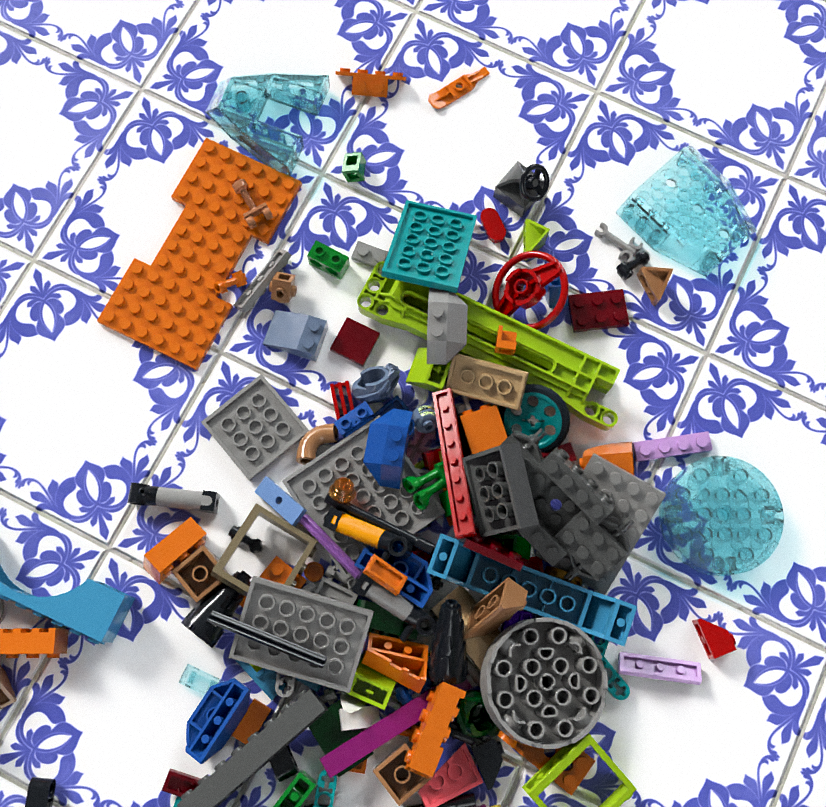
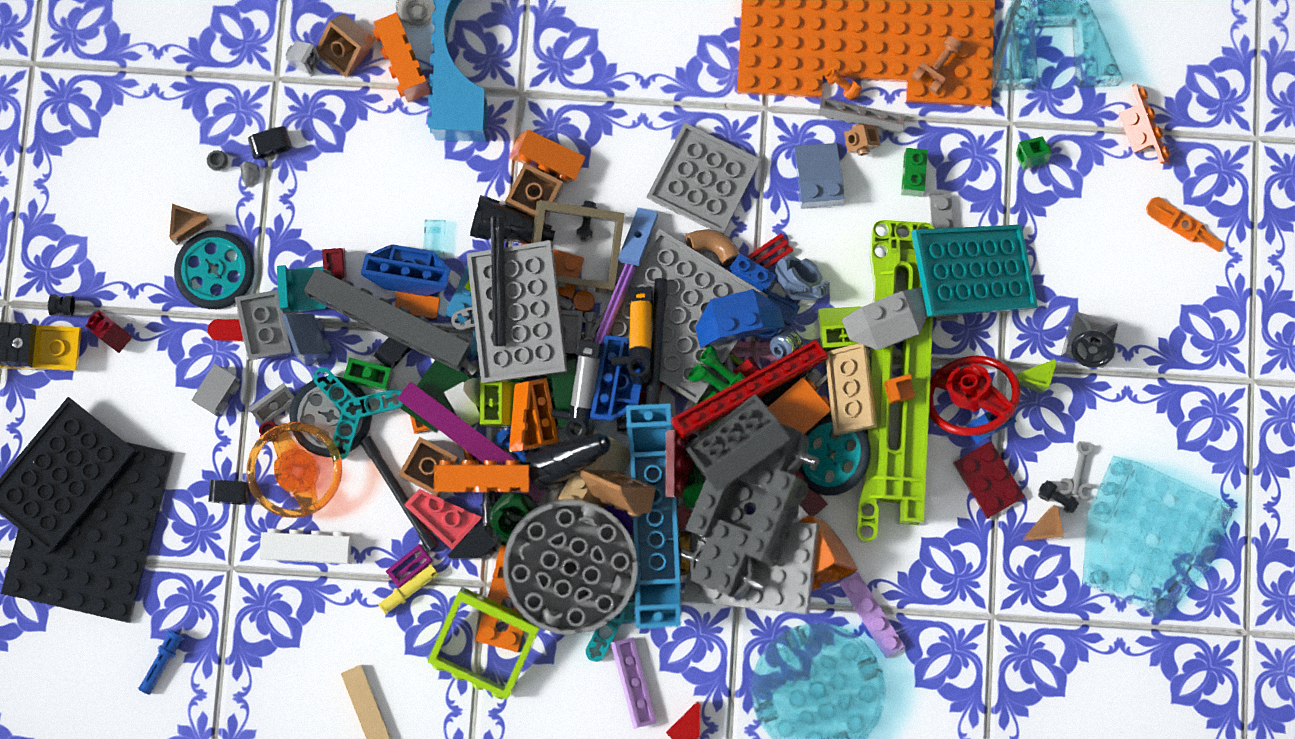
camera: 70 degrees right, 5 degrees up
piece [127,483,220,514] -> none
clear orange cone [329,477,356,503] -> none
dark red tile [330,317,380,367] -> none
orange tile [362,554,408,596] -> none
red tile [480,208,506,243] -> none

